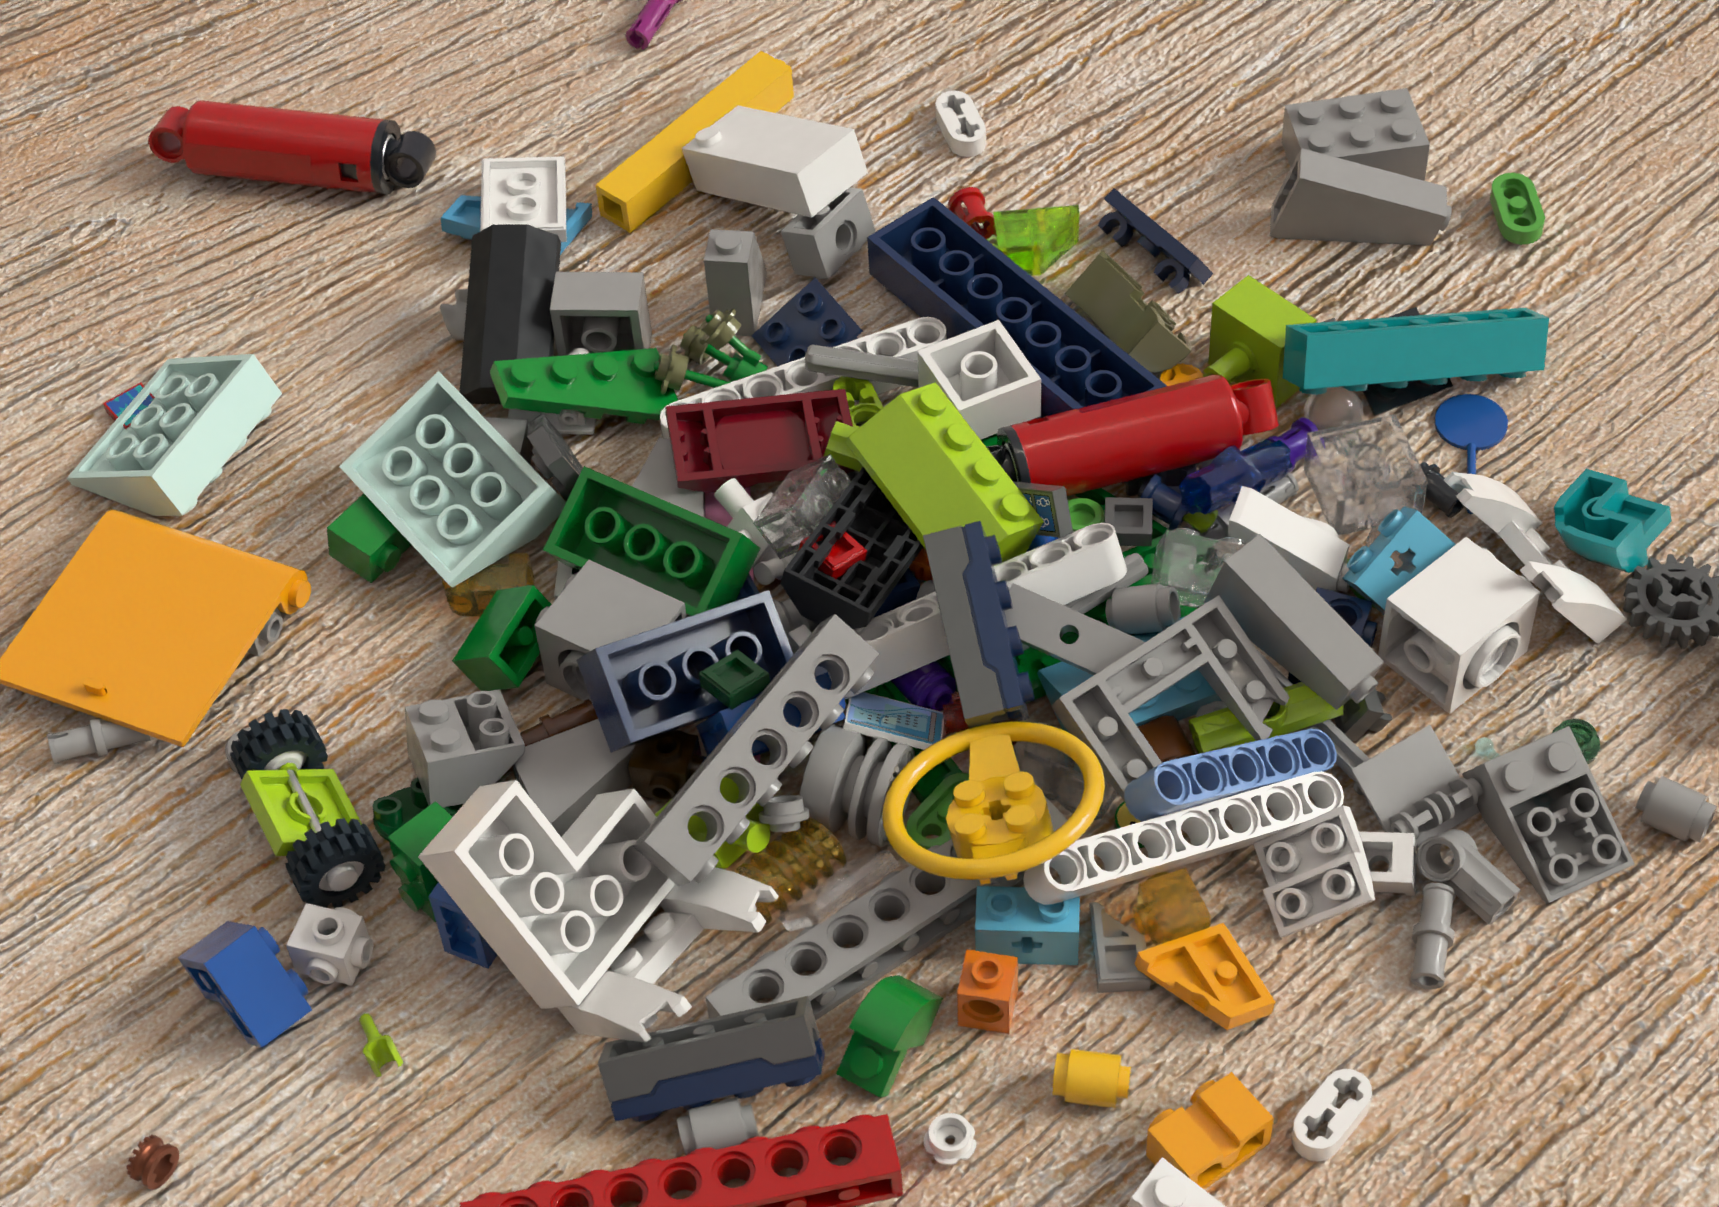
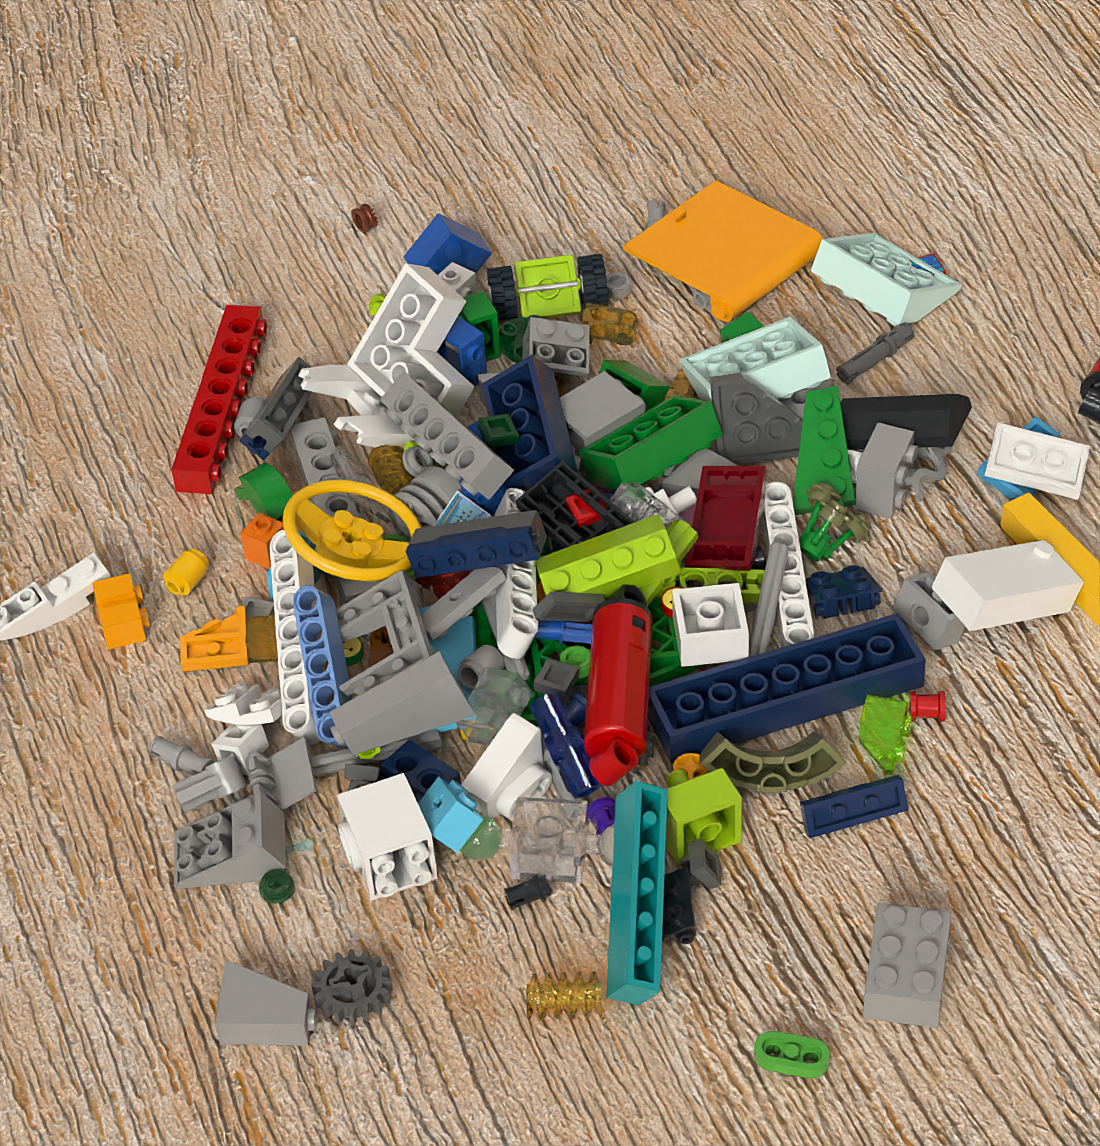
camera: 110 degrees right, 5 degrees down
light grey slope [704,229,767,336] -> none
white plate [924,1113,976,1165] -> none
white beam [935,91,986,157] -> none
light grey slope [1270,148,1452,246] -> none
white beam [1292,1069,1372,1162] -> none
blue piece [1435,394,1508,514] -> none
white wedge [1444,472,1627,644] -> none
teal brick [1554,469,1672,573] -> none
light grey brick [1636,776,1717,843] -> none
none -> clear yellow piece [526,971,602,1021]
none -> clear yellow leg [582,303,639,345]
none -> dark grey pin [836,322,915,384]

